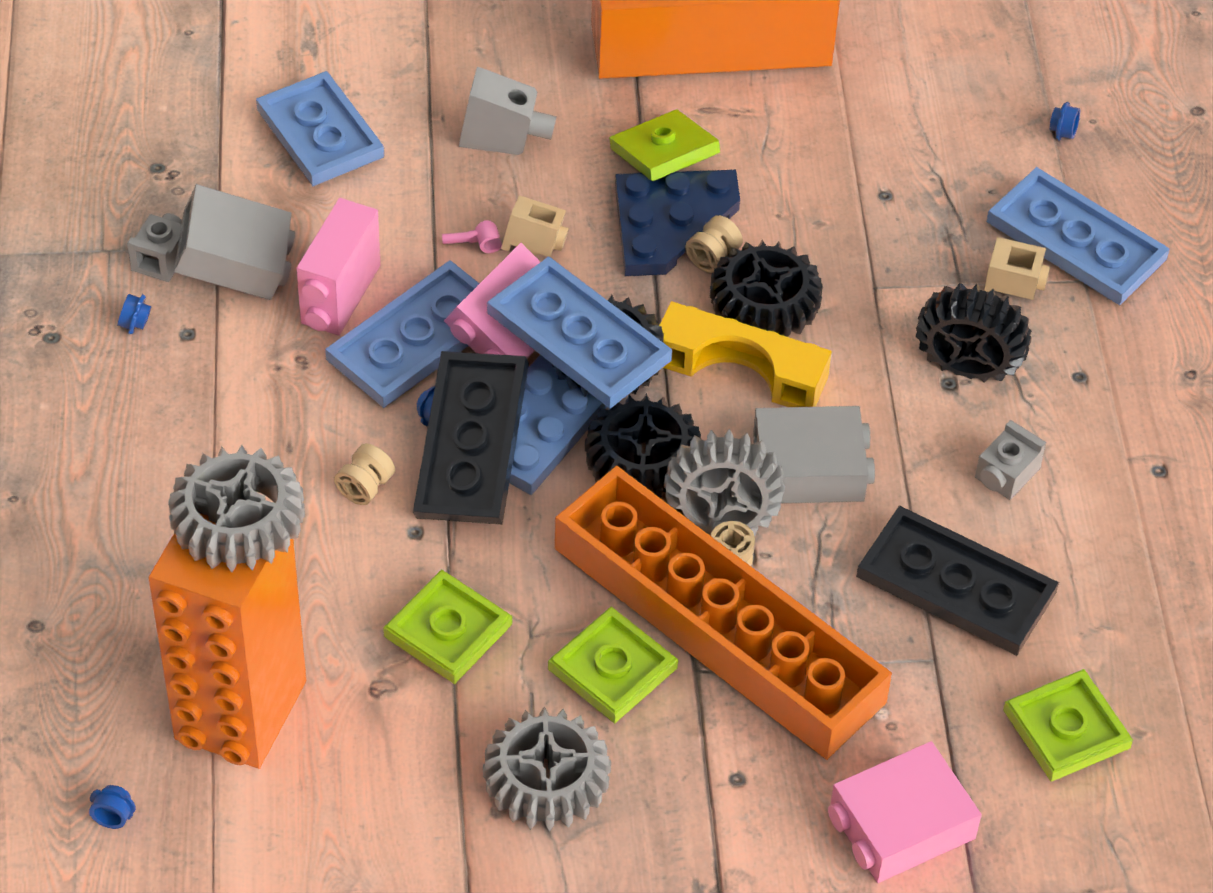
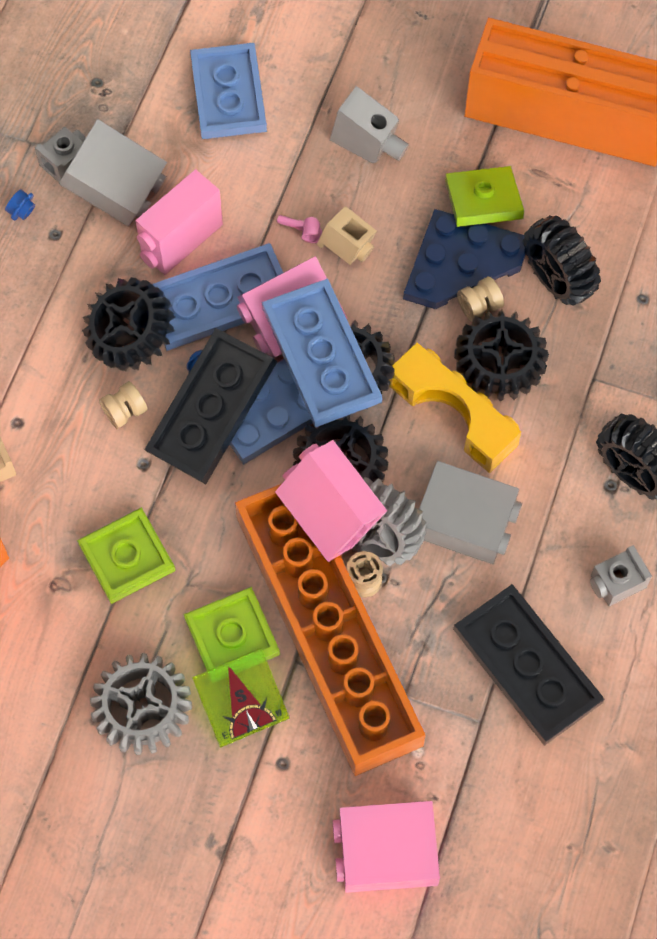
camera: 25 degrees right, 15 degrees up
lime plate [1003,669,1133,782] -> none
none -> black gear [82,277,175,371]
none -> clear neon green tile [191,648,290,748]
none -> bright pink brick [275,440,387,562]
none -> black gear [523,215,601,306]

